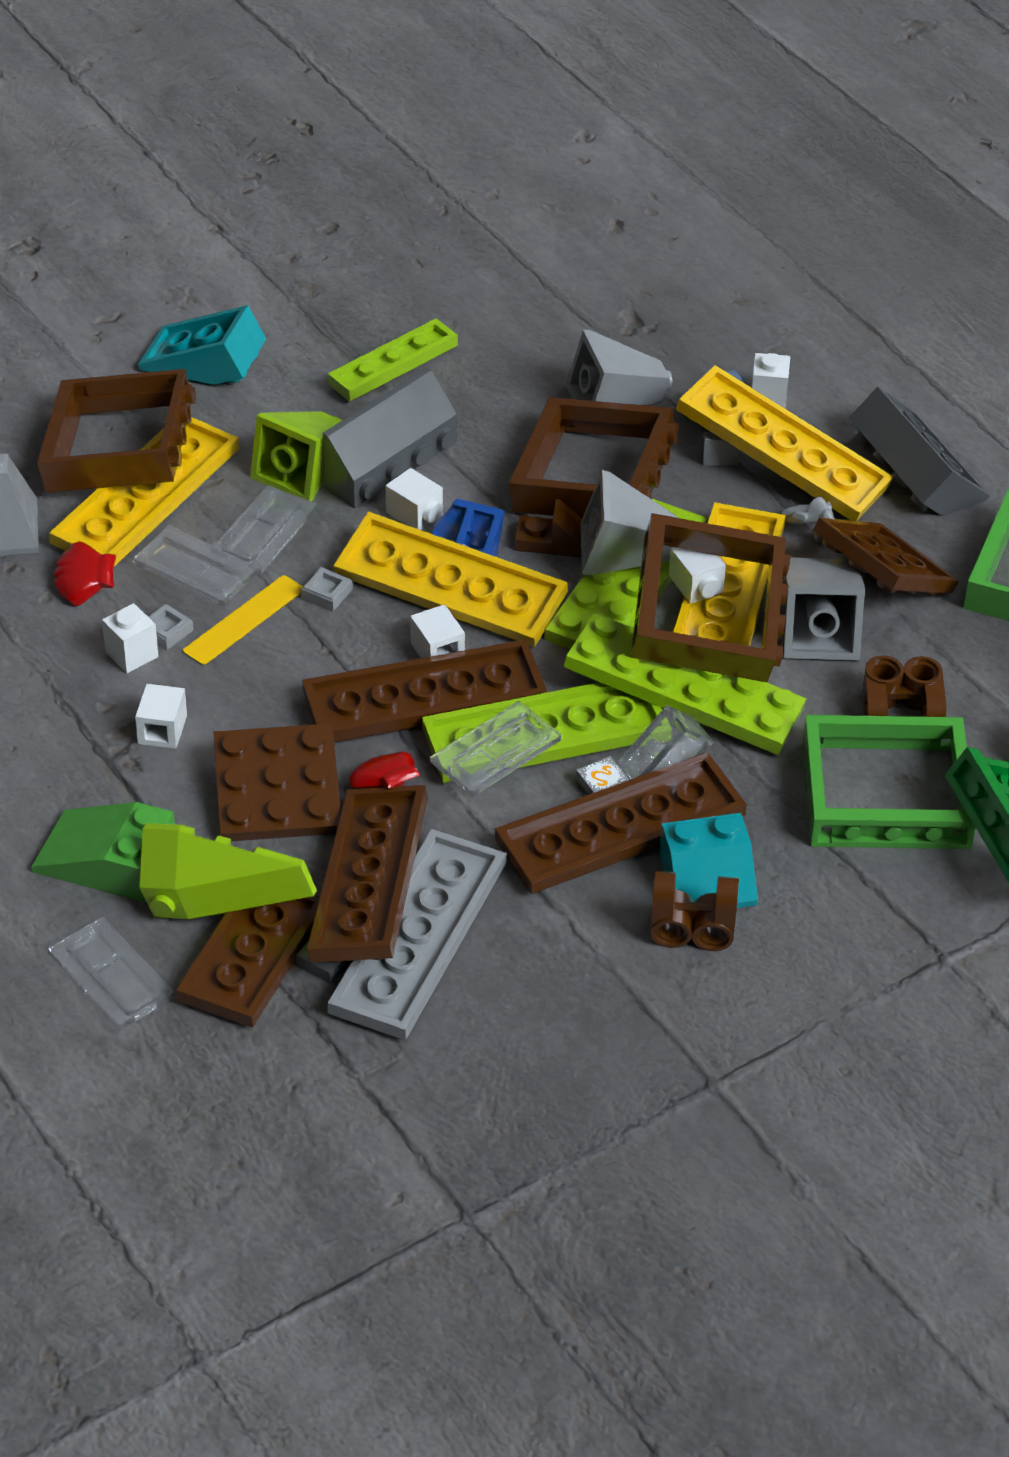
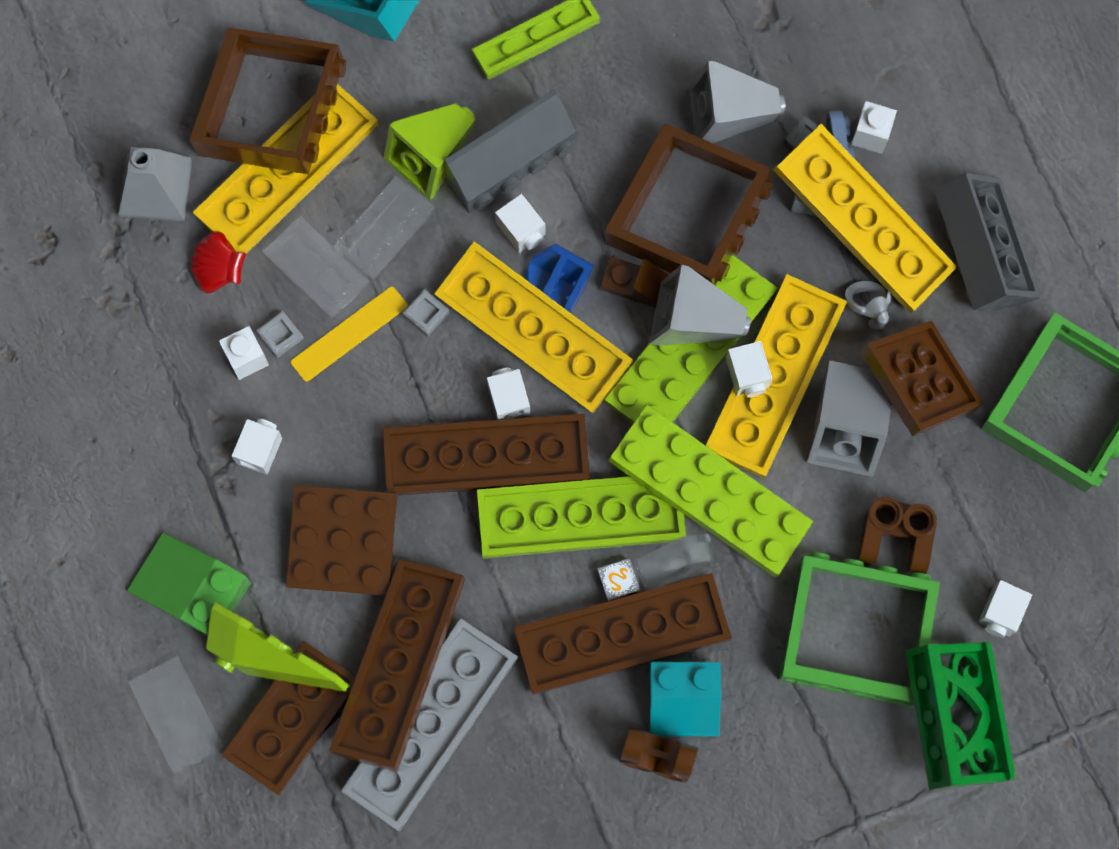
camera: 10 degrees right, 30 degrees up
red animal [349,751,420,789] -> none
clear piece [430,701,562,798] -> none
reddish brown window [630,513,791,682] -> none

